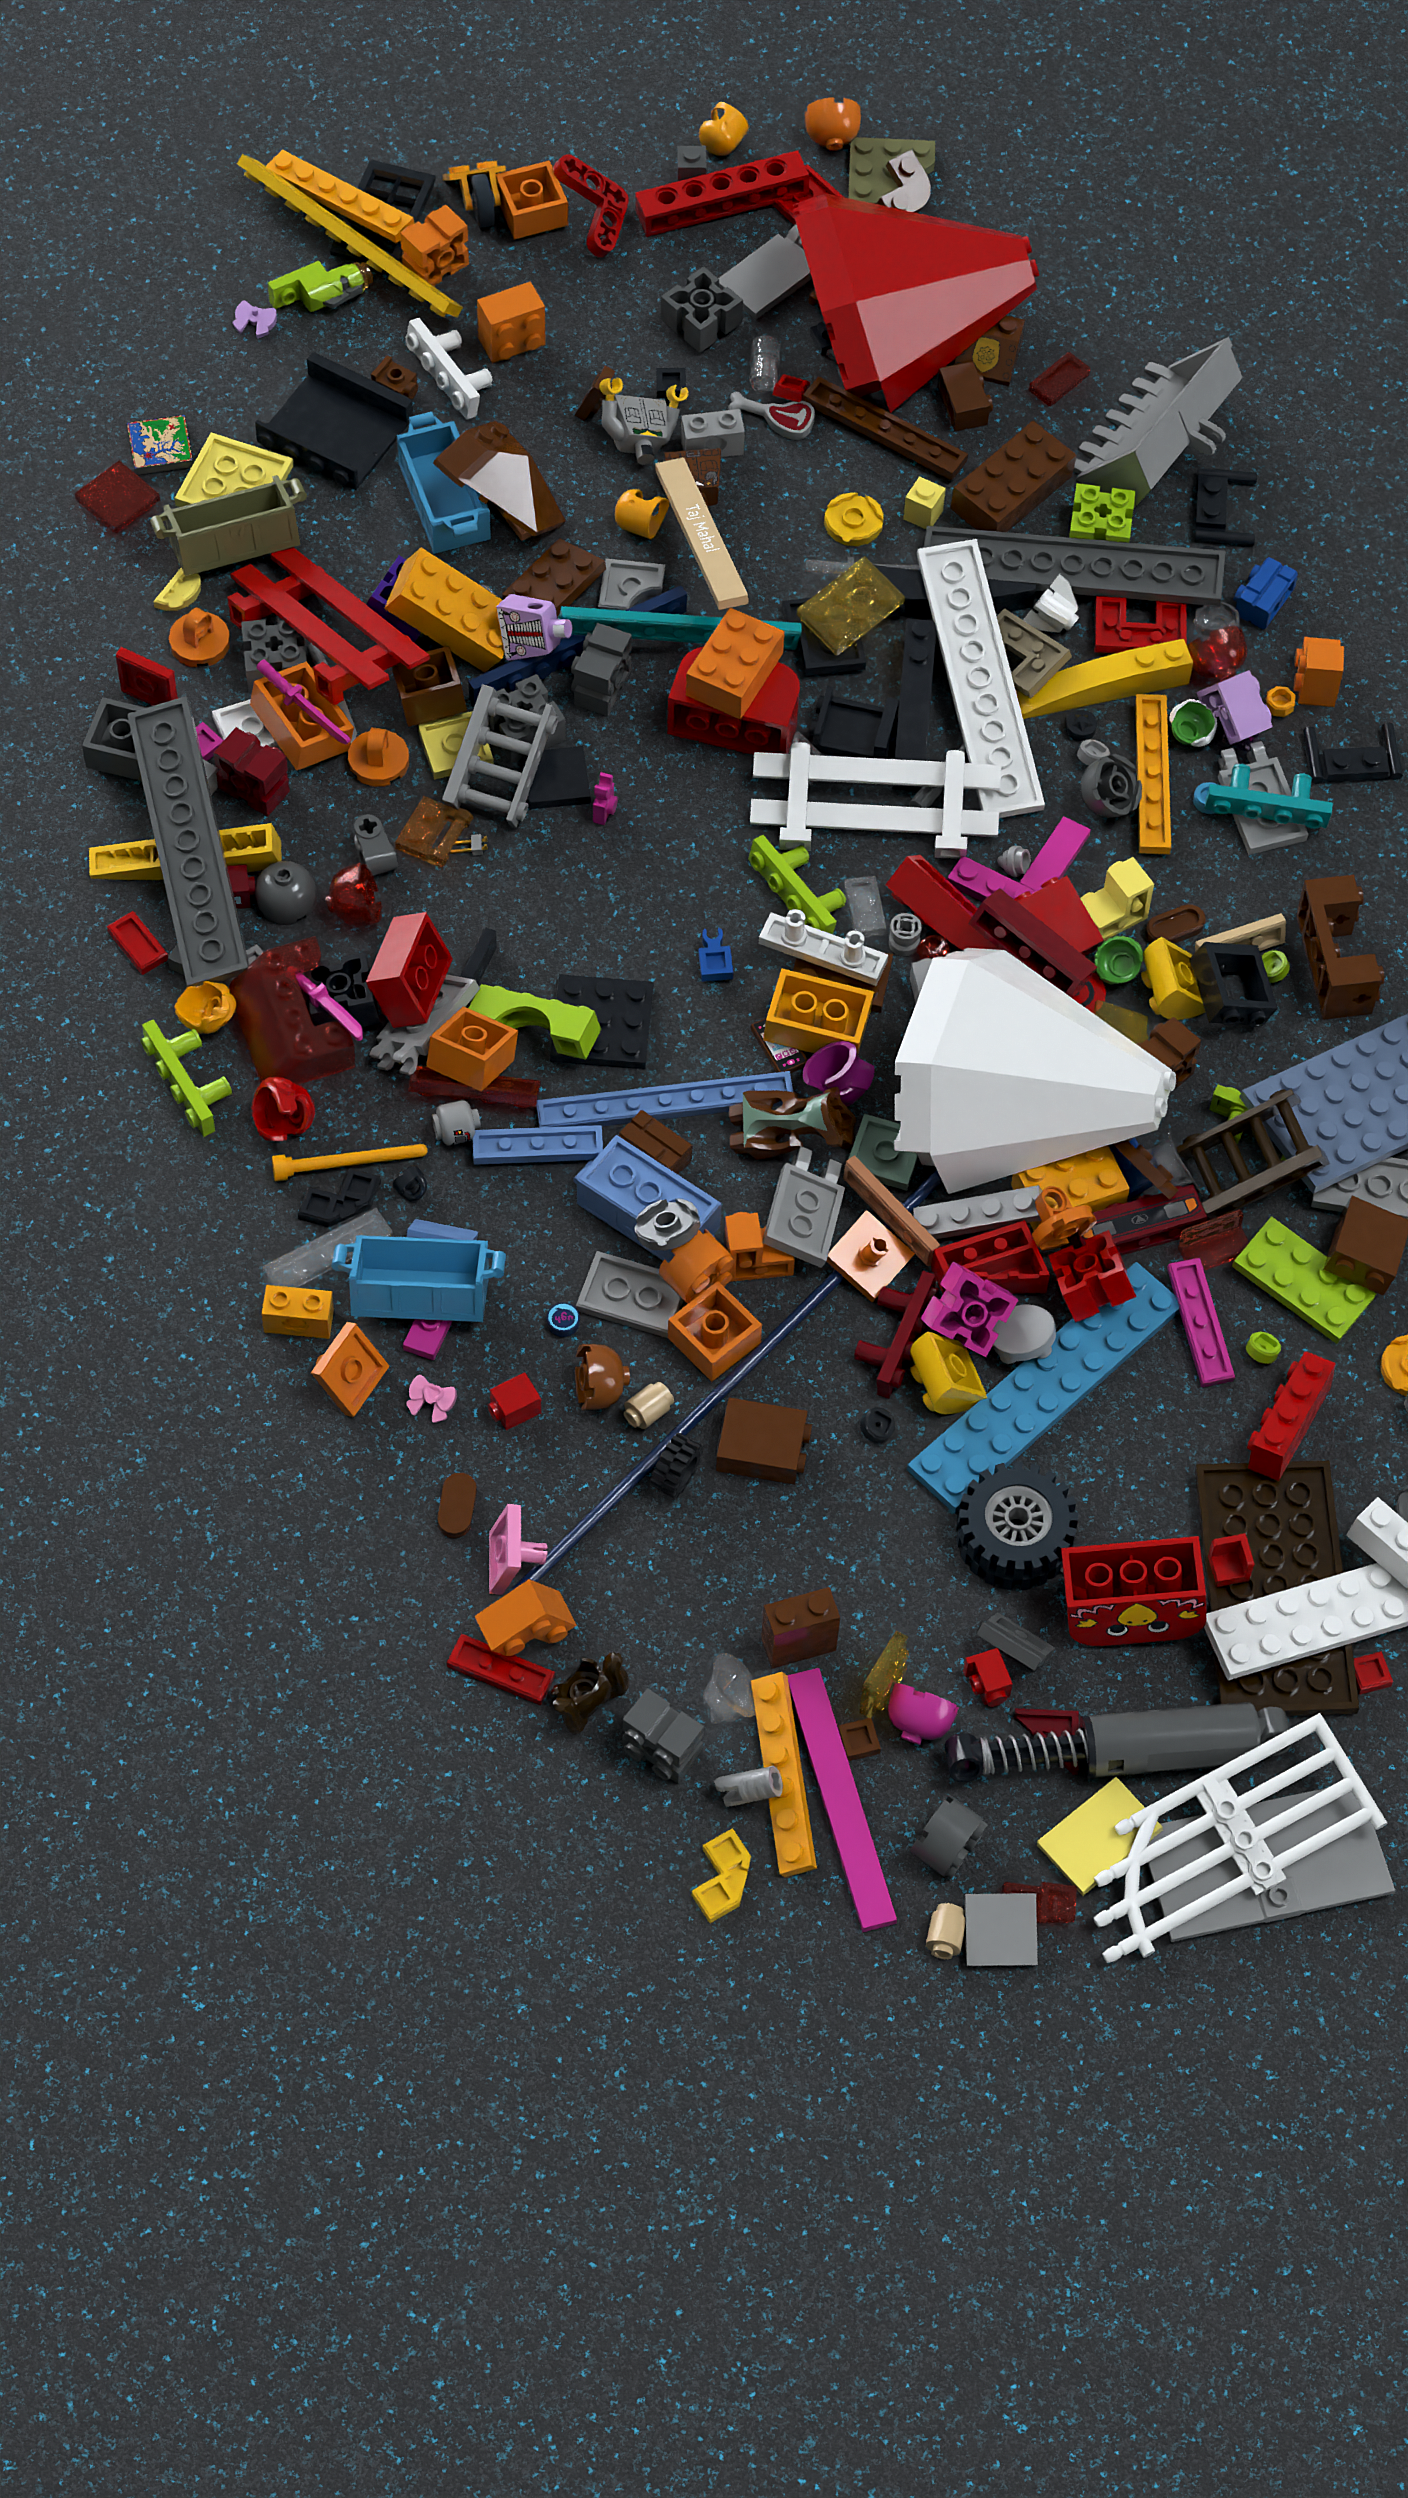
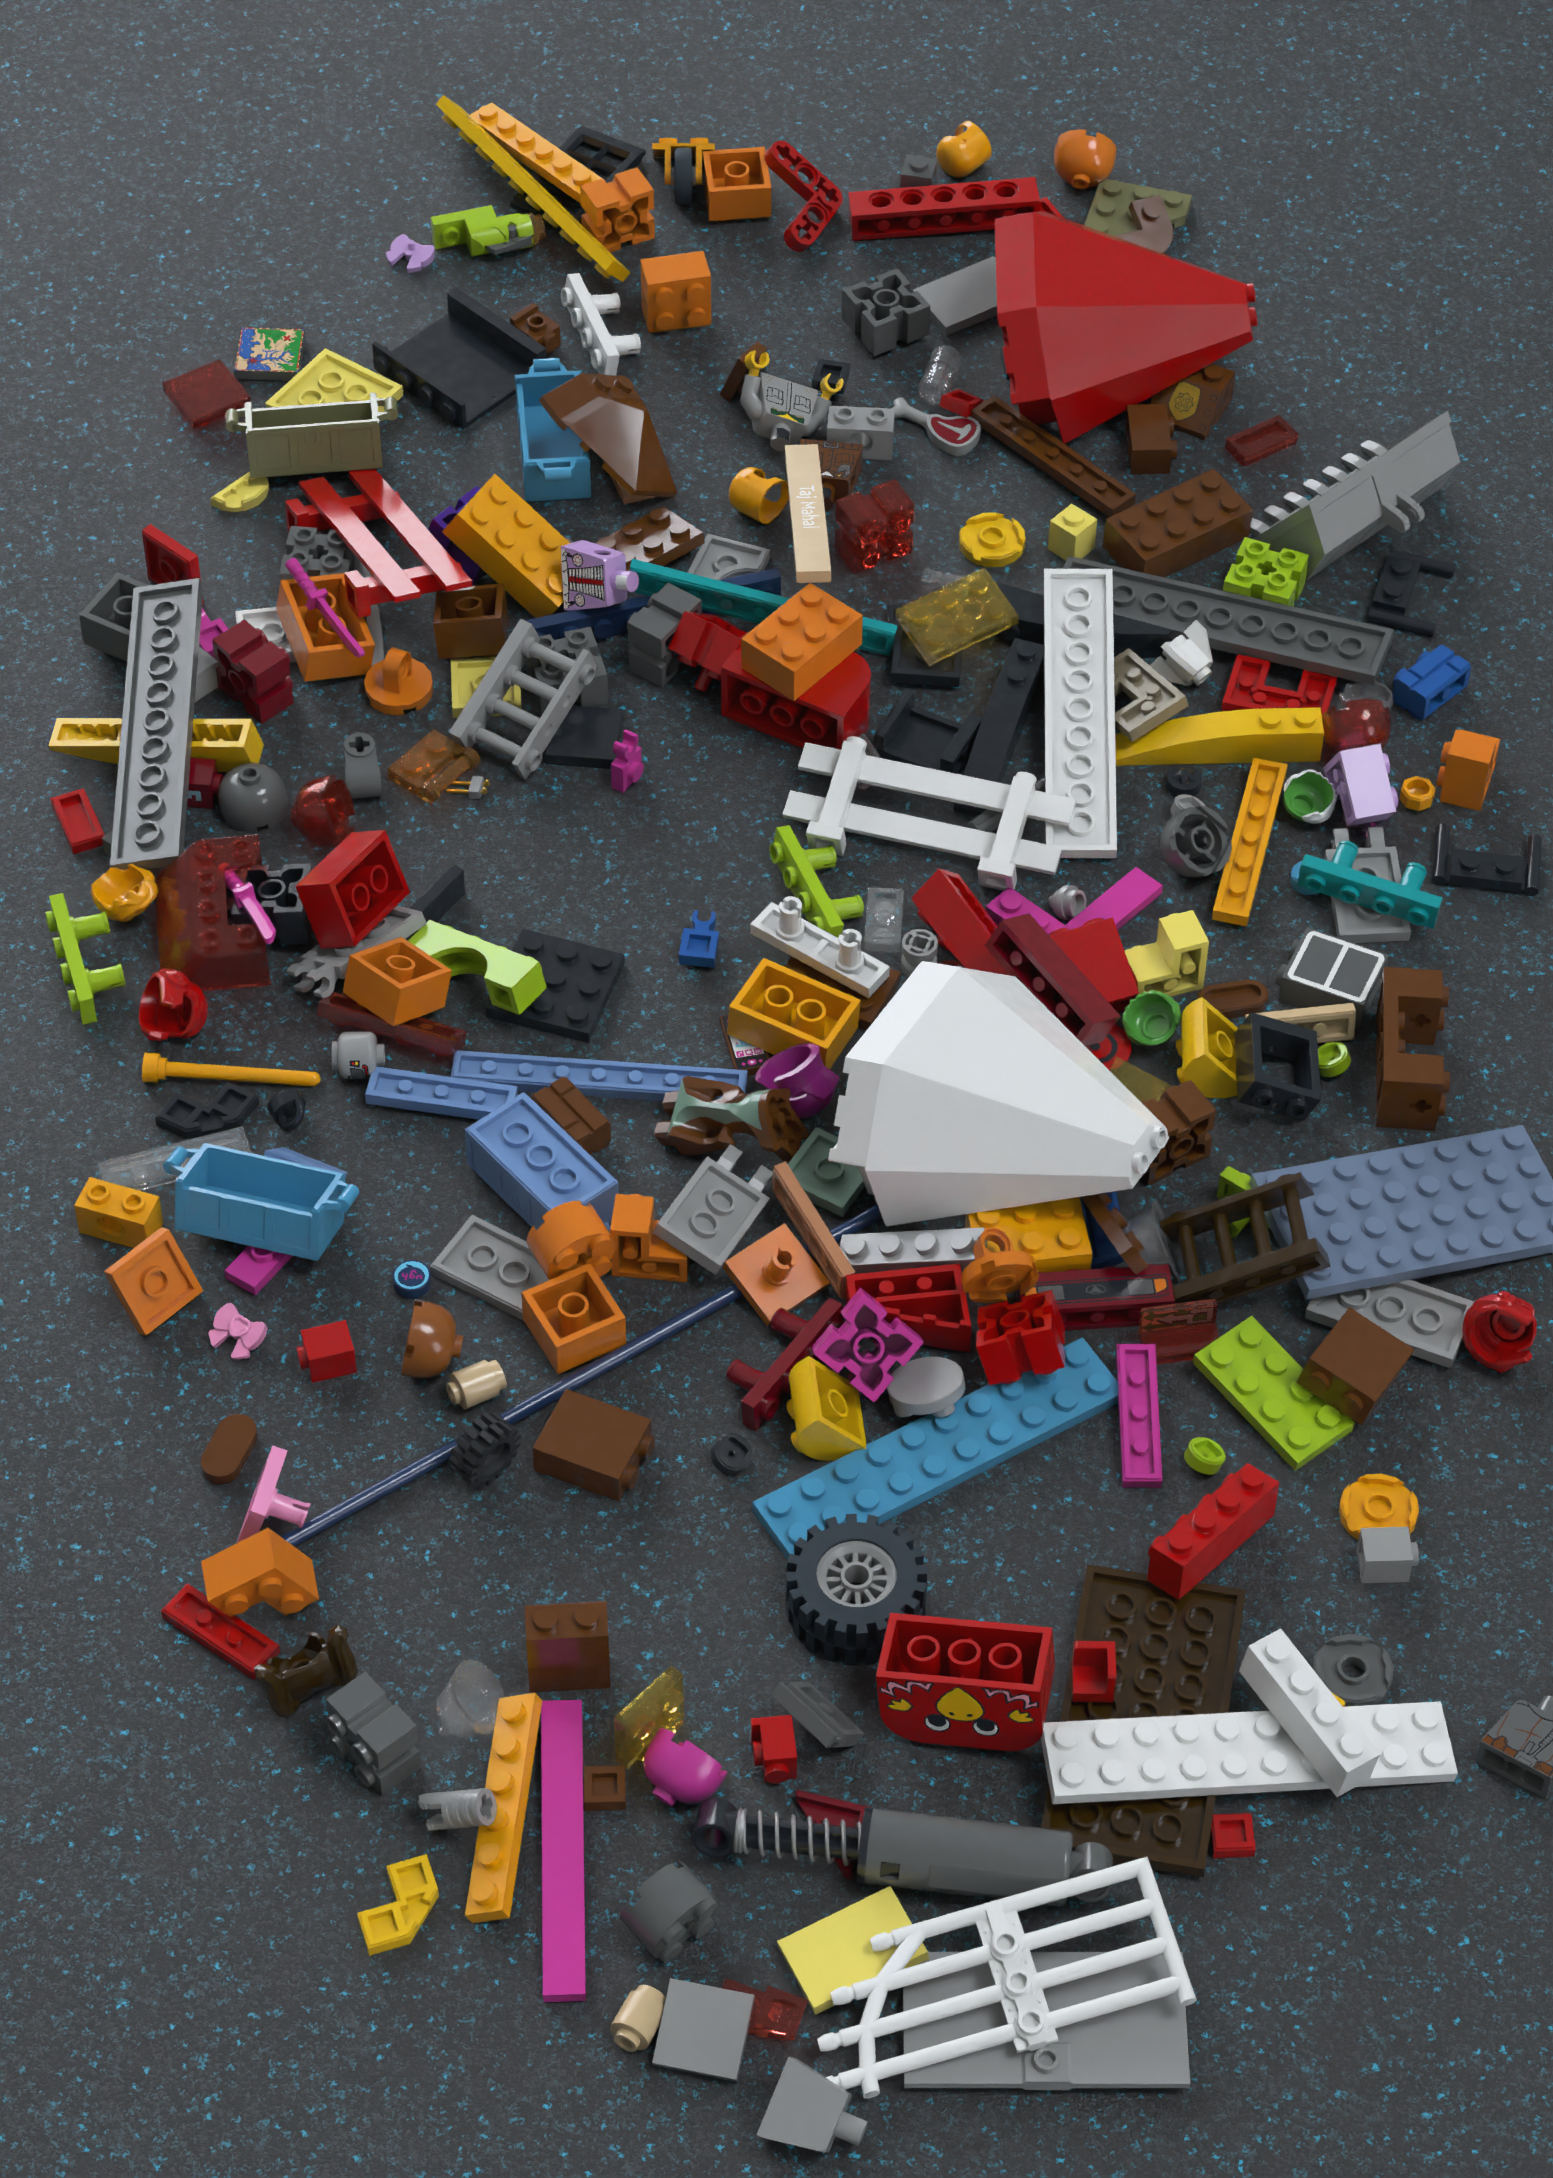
camera: 15 degrees right, 10 degrees down
orange tile [169,607,230,667] -> none
dark grey tile [634,1198,701,1251] -> none
none -> red brick [668,611,749,692]
none -> light grey torso [757,2057,868,2153]
none -> clear red brick [835,479,914,574]
none -> dark grey brick [1276,927,1389,1028]

